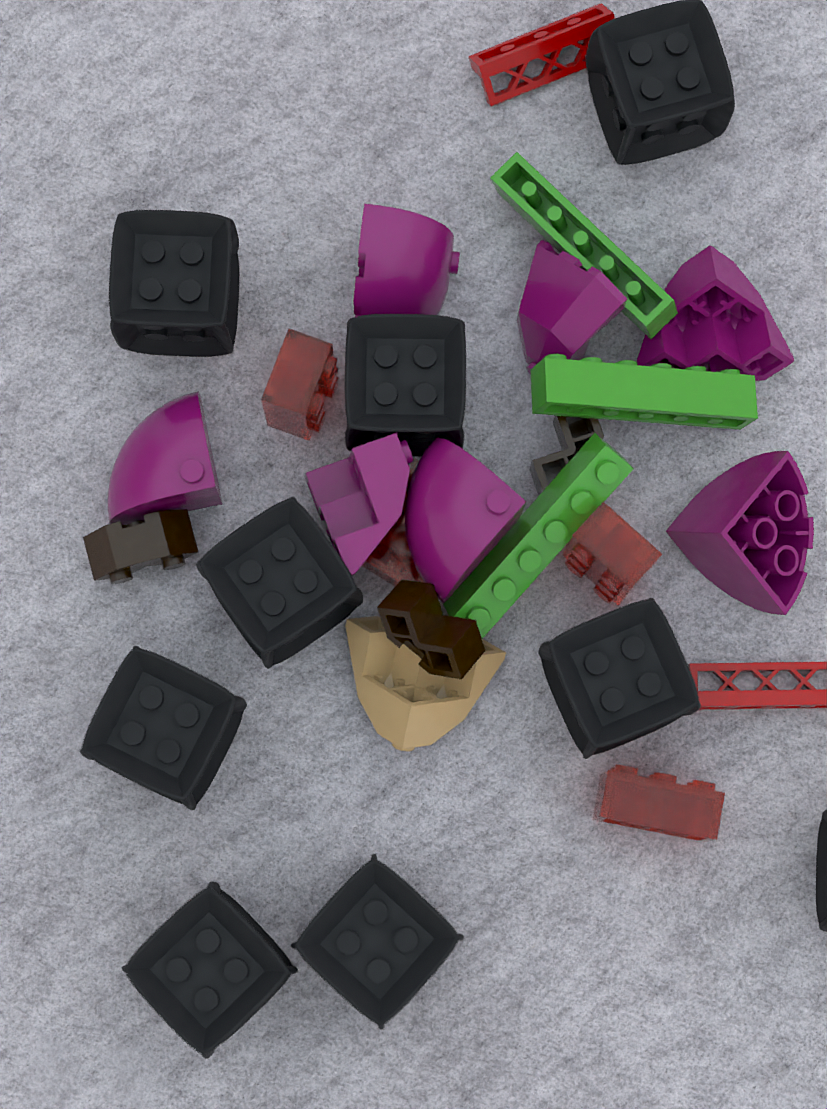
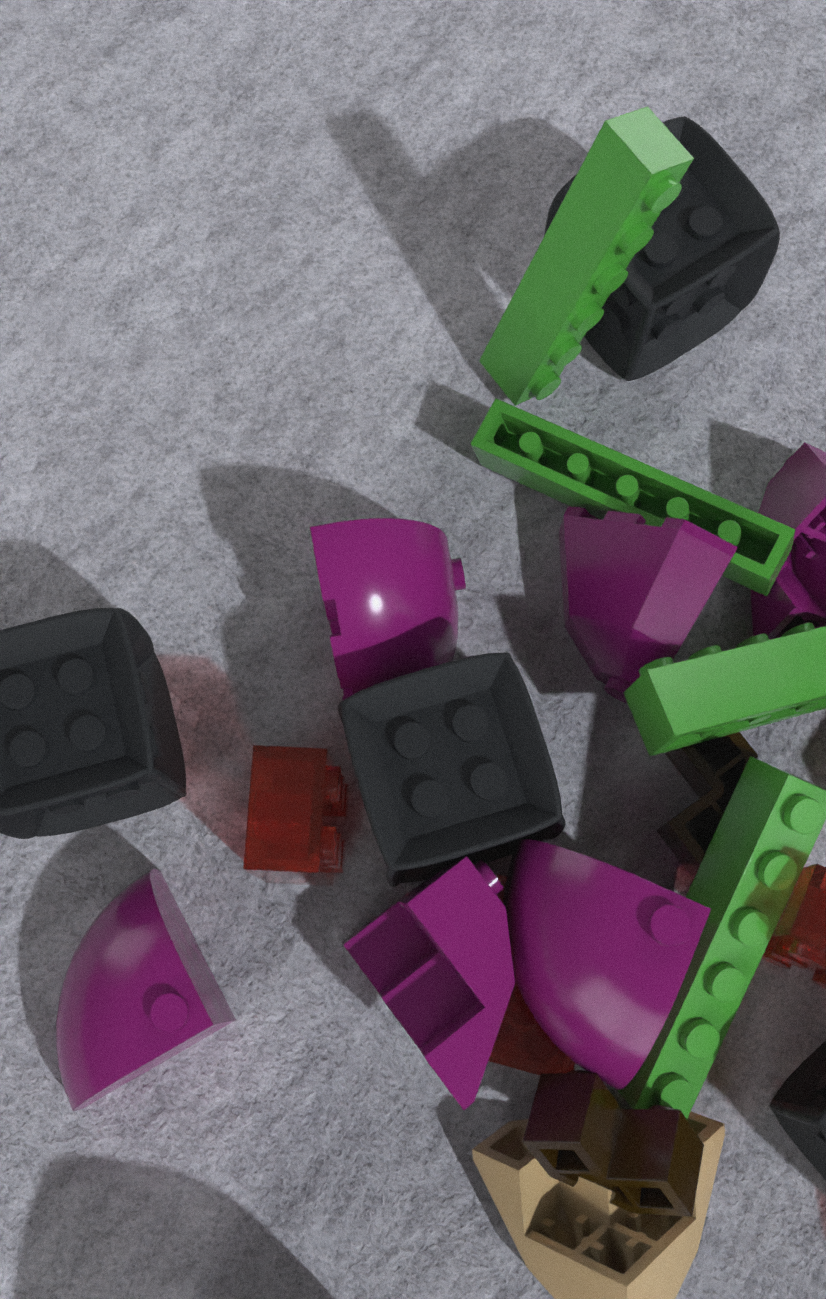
camera: 10 degrees left, 5 degrees down
dark brown brick [83,509,199,584] -> none
black piece [196,497,363,669] -> none
red fence [468,3,615,106] -> none
none -> bright green brick [479,106,694,406]

